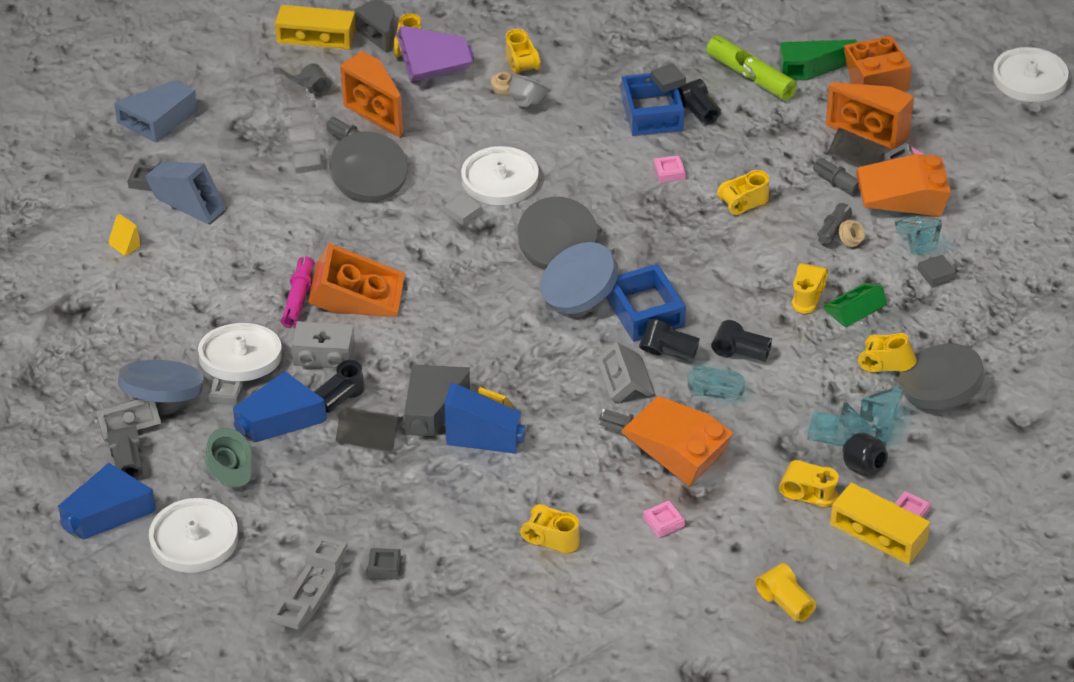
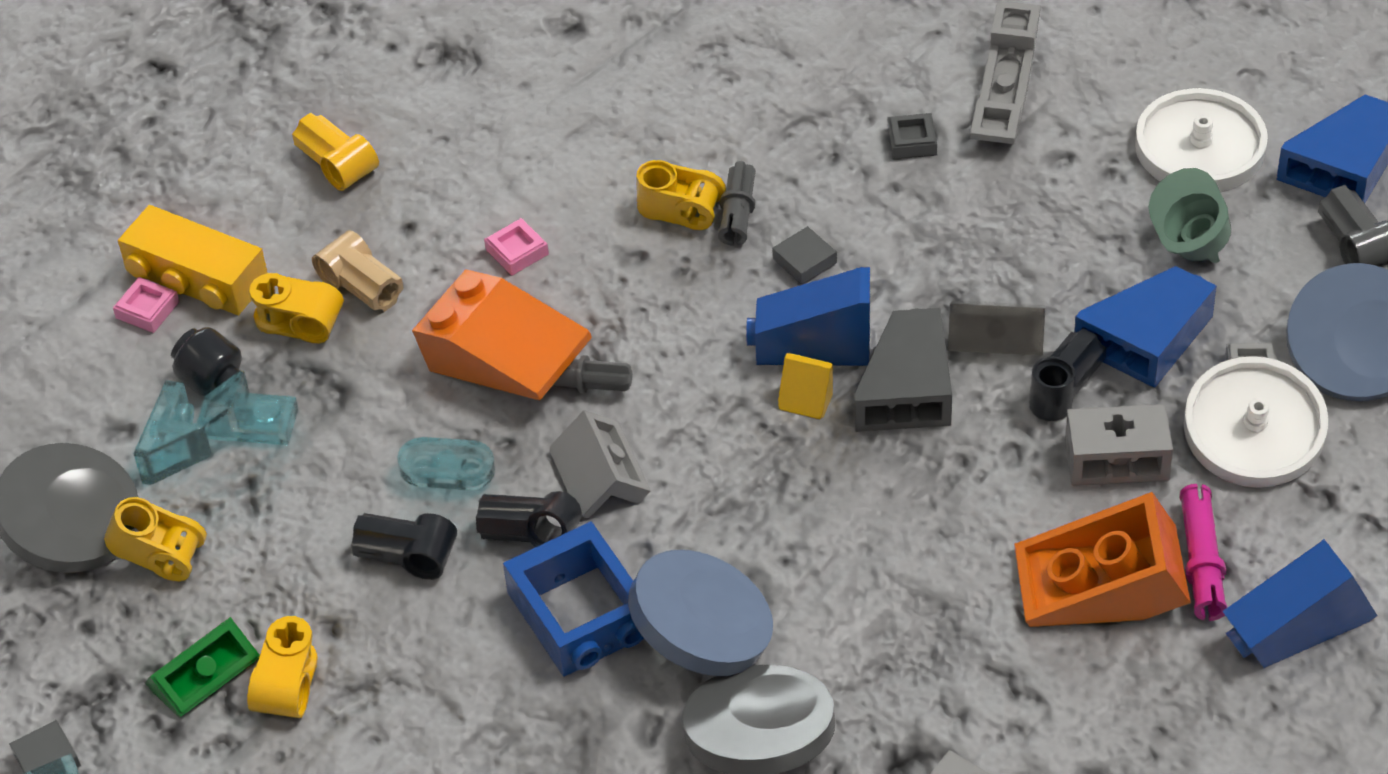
camera: 175 degrees right, 5 degrees up
none -> tan piece [312,230,404,312]
none -> dark grey axle [718,161,756,246]
none -> dark grey tile [772,226,837,285]
none -> blue slope [1222,539,1378,668]

